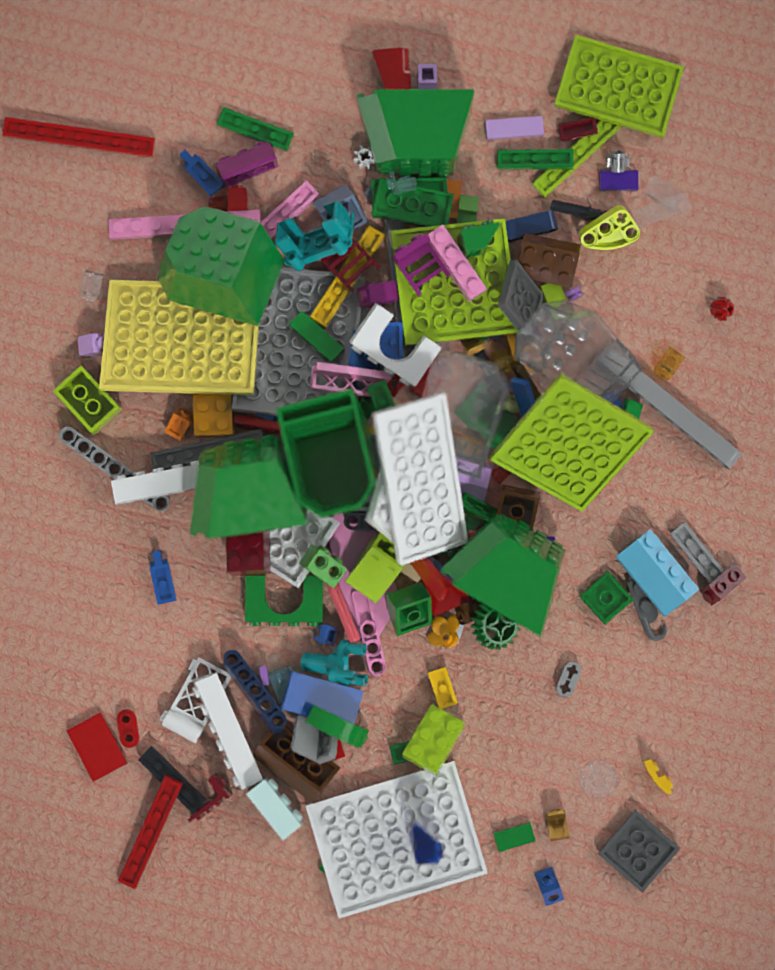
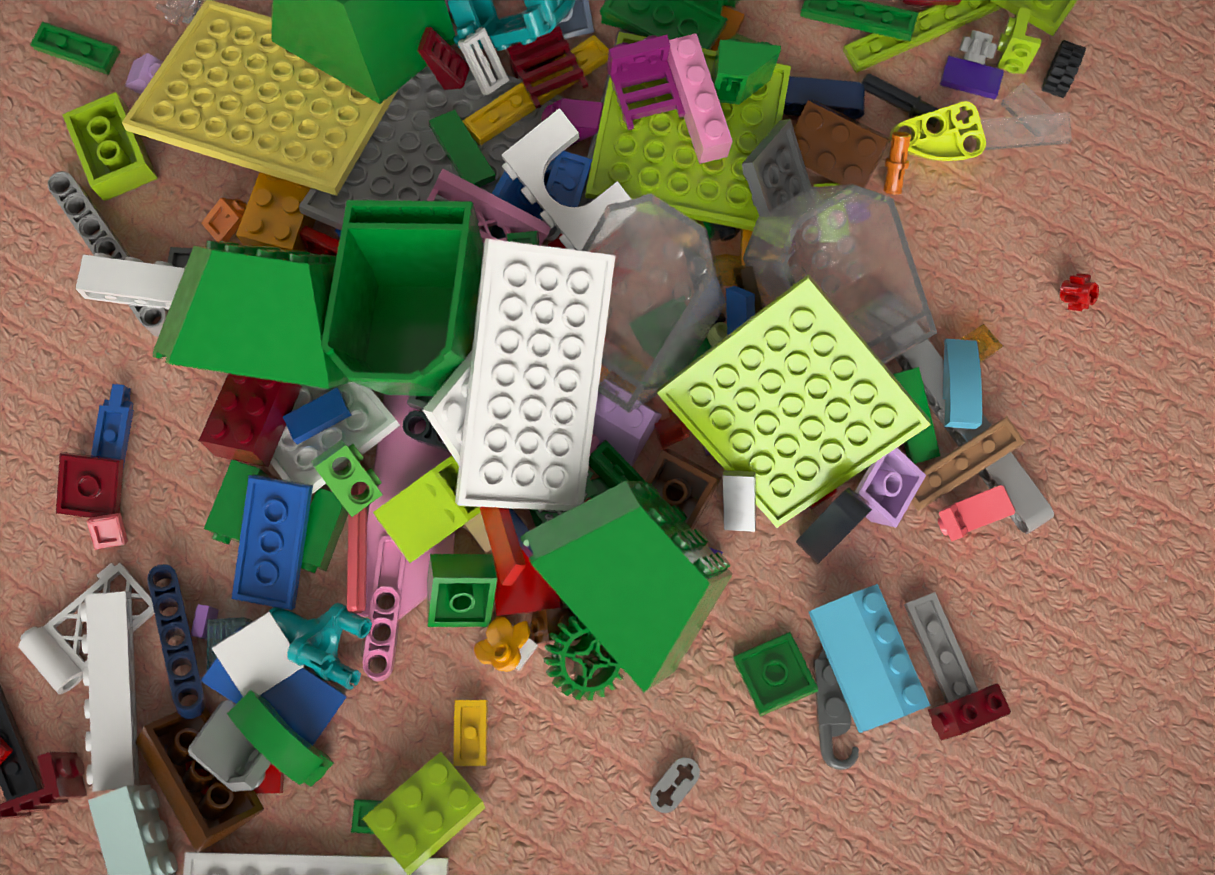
camera: 20 degrees right, 10 degrees down
blue tile [314,624,338,647] -> none
none -> green tile [30,21,120,75]
none -> dark red tile [56,452,124,518]
none -> coral tile [87,513,128,550]
none -> white tile [212,612,304,697]
none -> blue tile [231,475,313,610]
none -> blue tile [283,388,352,445]
none -> dark red slope [417,27,470,90]
none -> white tile [458,28,509,95]
none -> tile [723,470,756,532]
none -> black beam [796,487,872,564]
none -> lavender slope [855,448,926,527]
none -> orange pin [883,132,911,195]
none -> green tile [893,367,941,464]
none -> medium nougat tile [911,416,1026,511]
none -> coral bracket [938,485,1015,541]
none -> medium azure slope [943,339,982,429]
none -> lime bracket [996,7,1042,74]
none -> black tyre [1041,40,1086,98]

